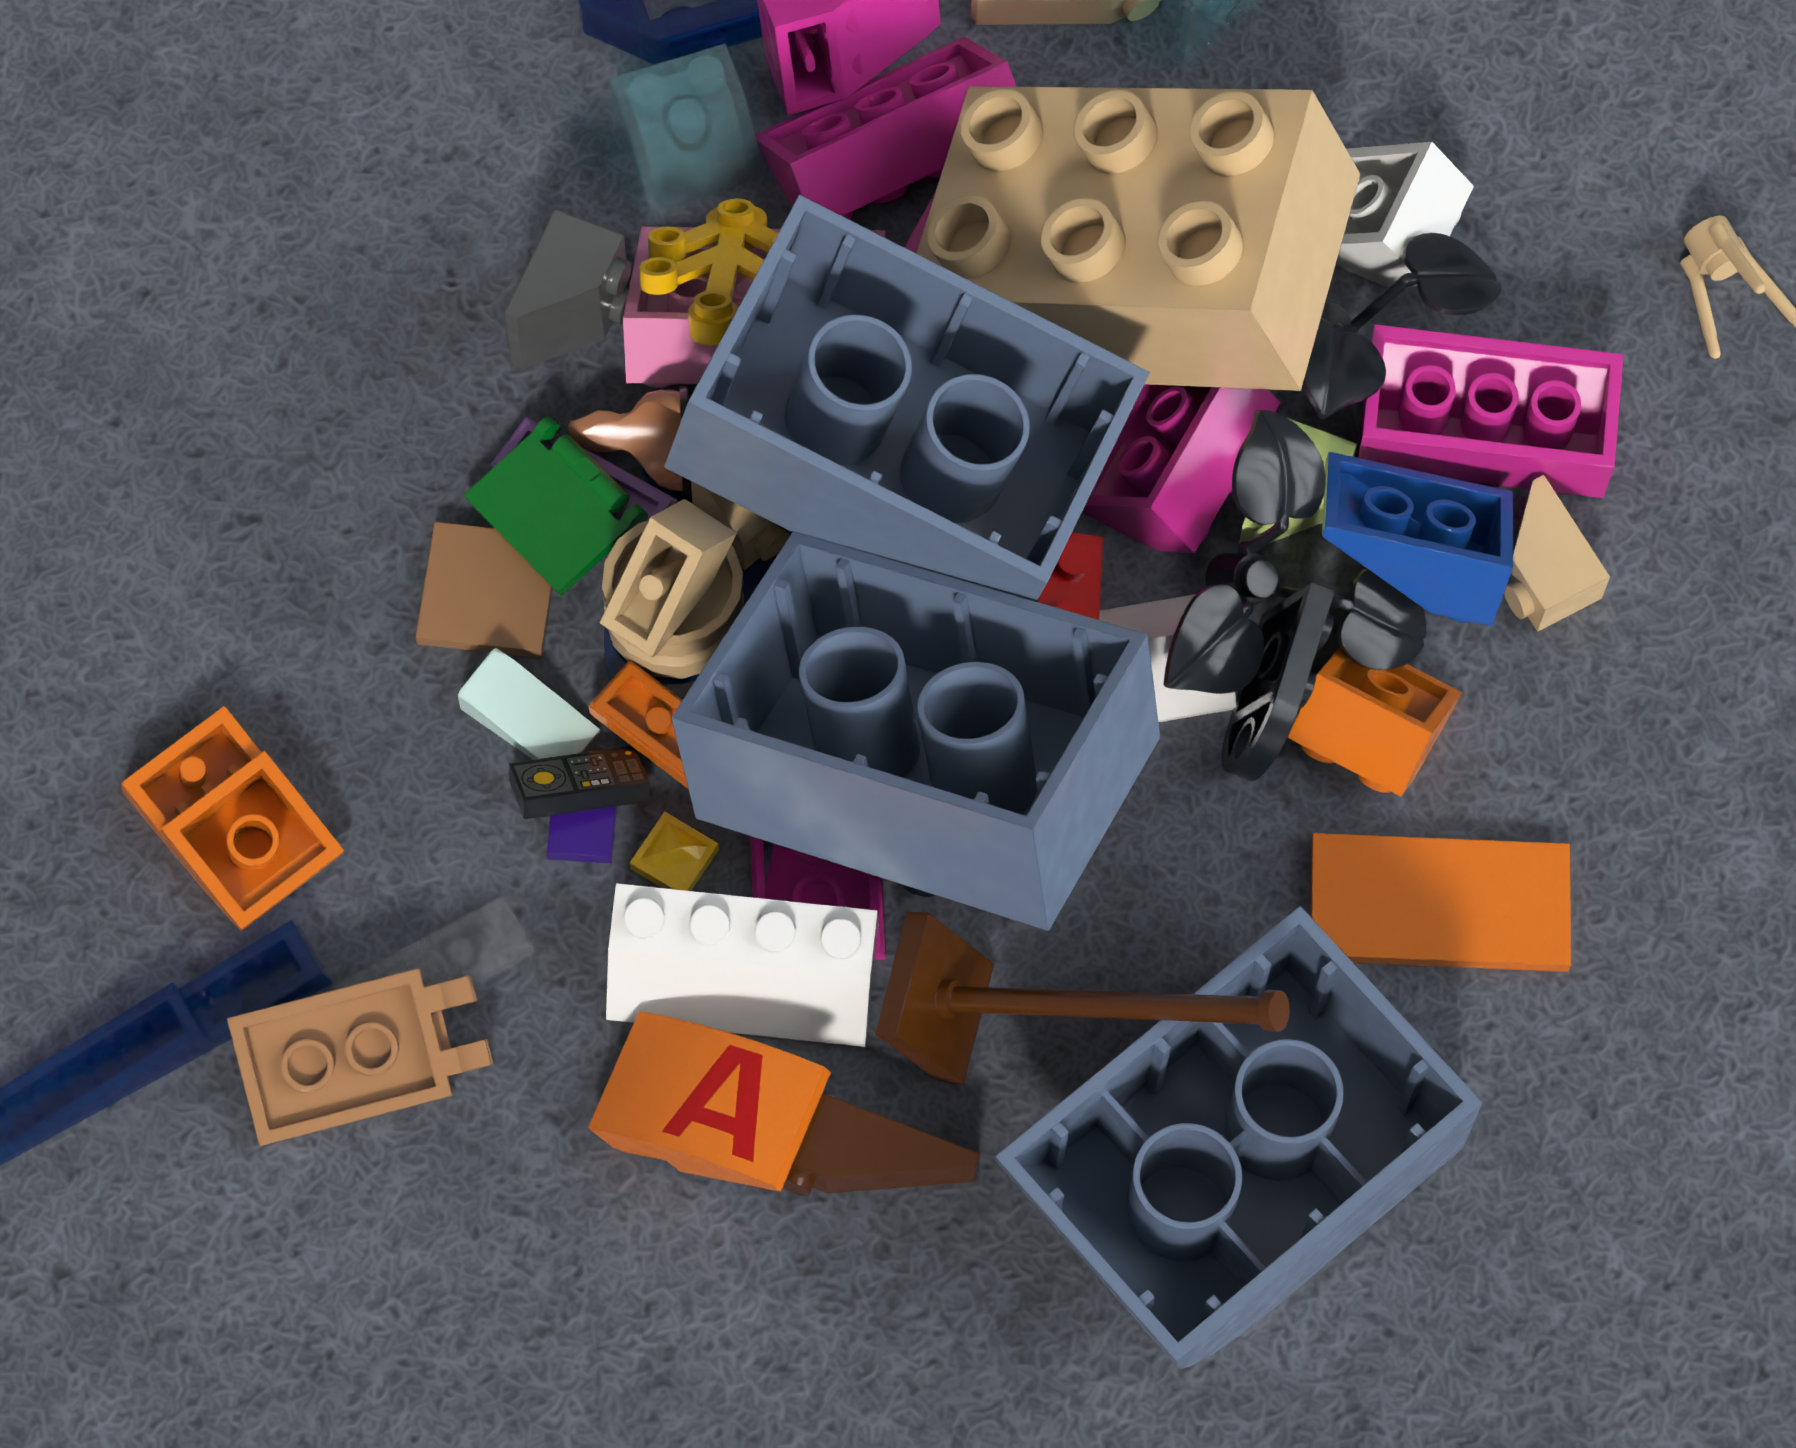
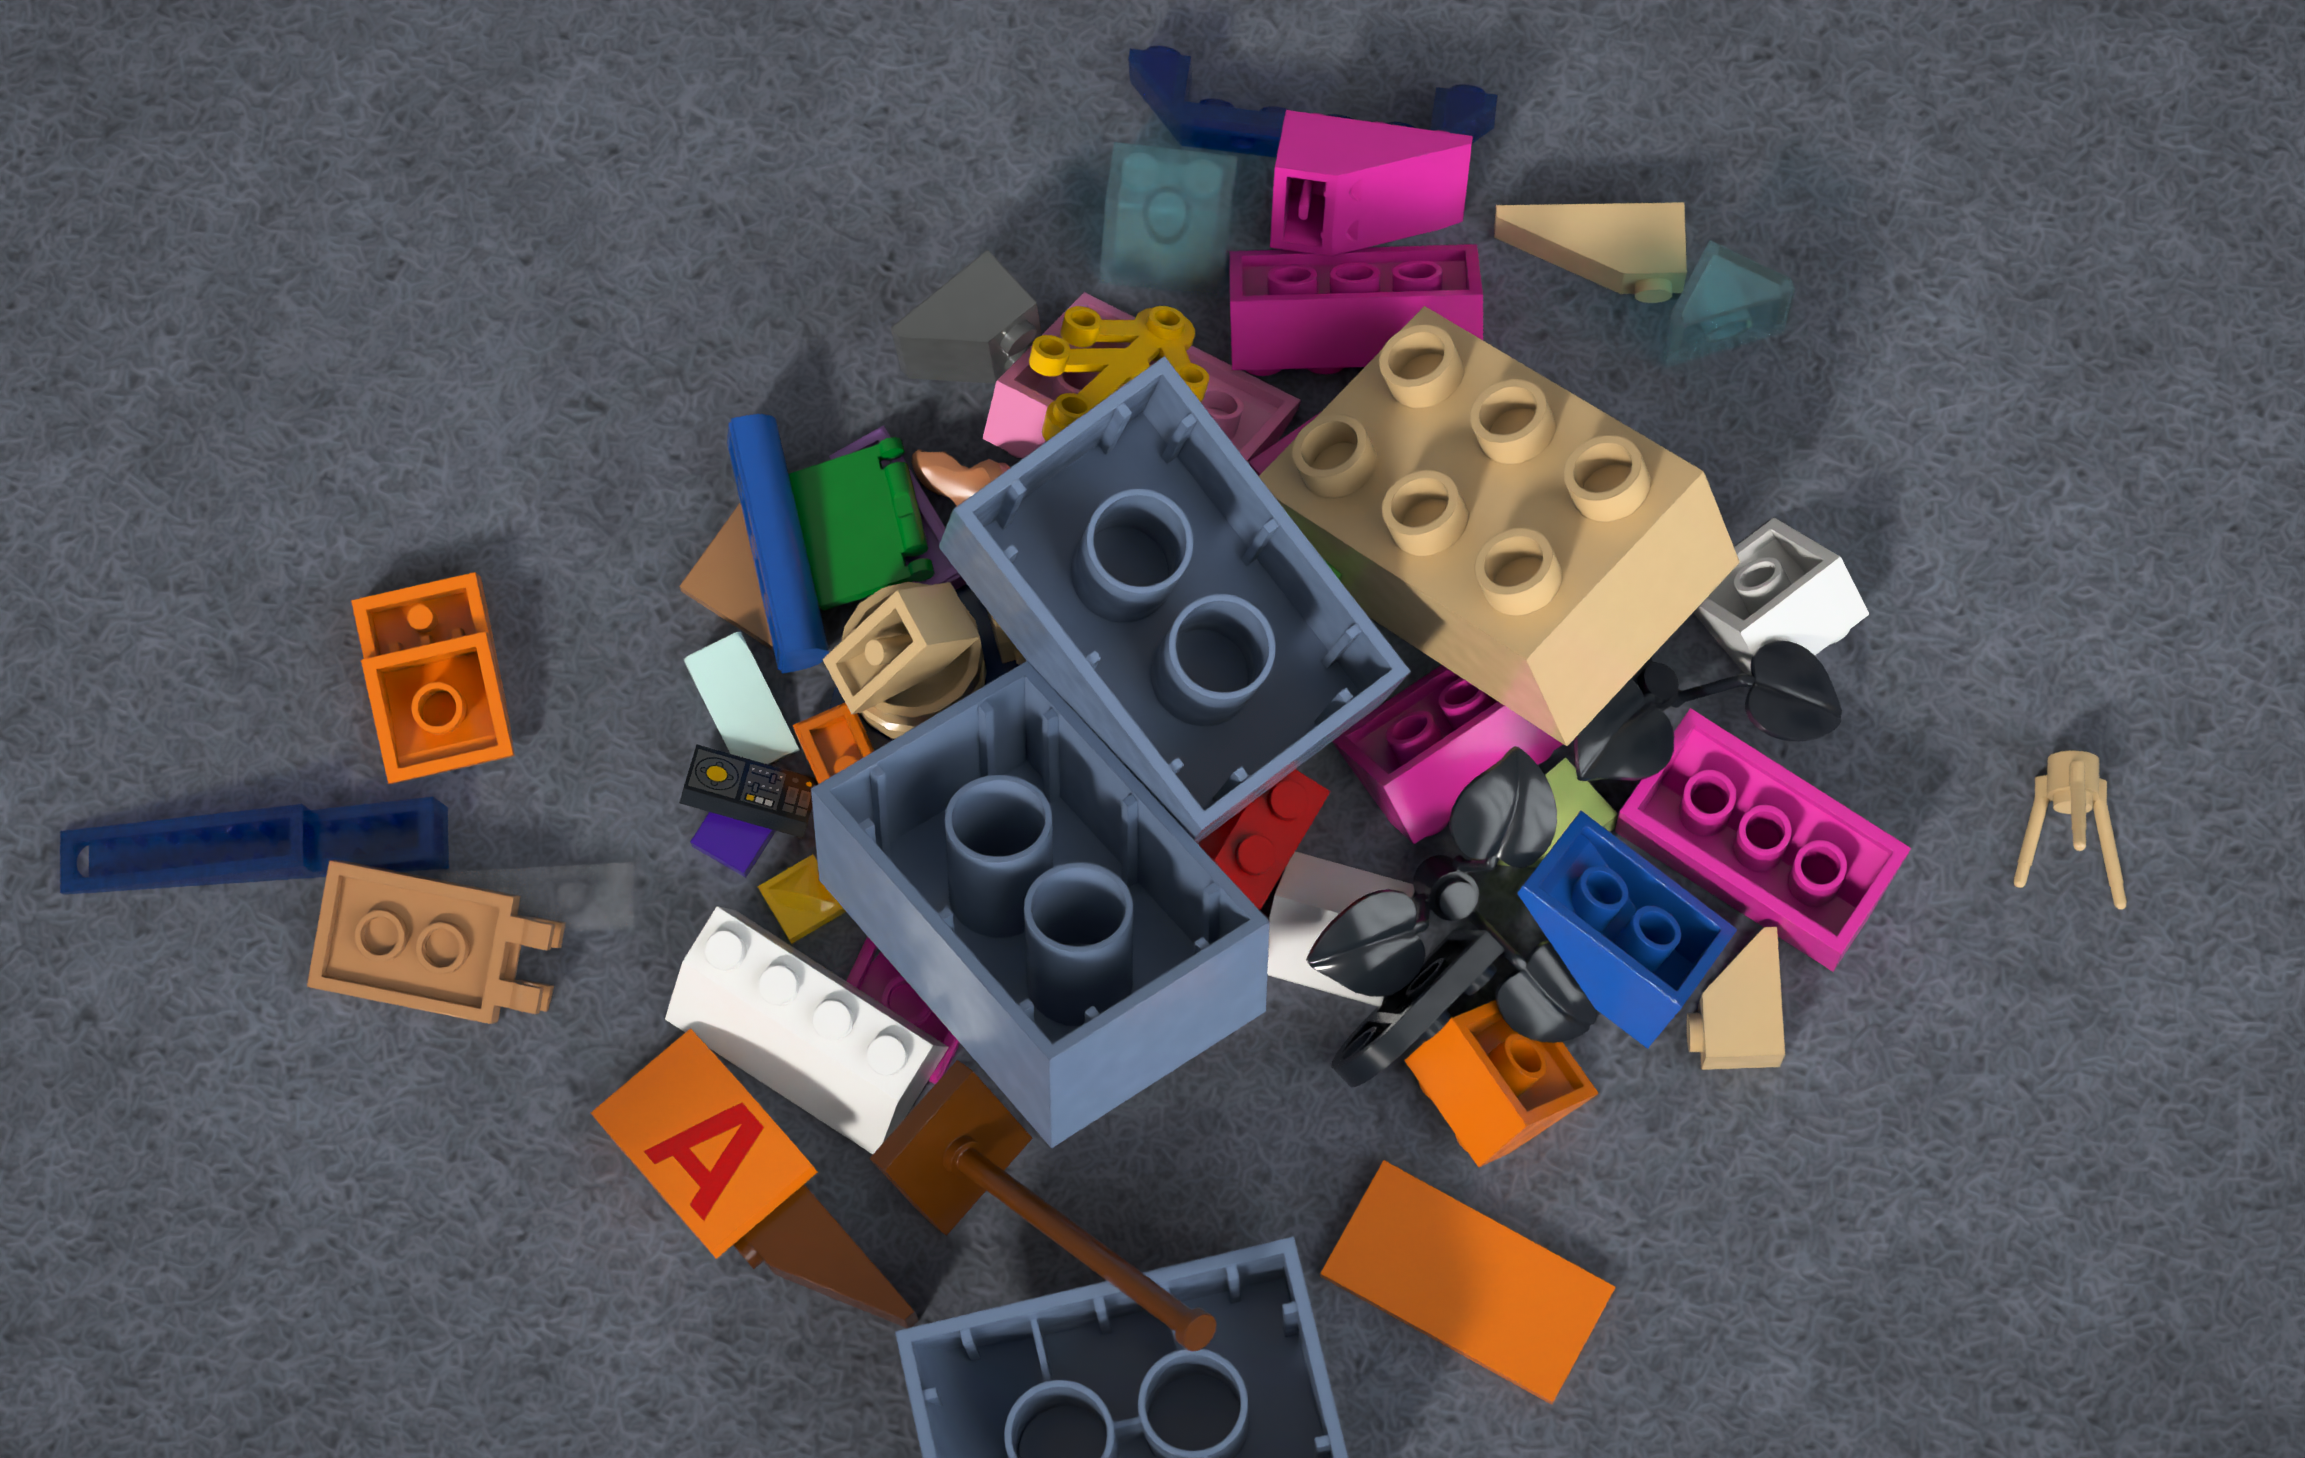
camera: 35 degrees right, 5 degrees up
none -> blue brick [727,414,830,674]

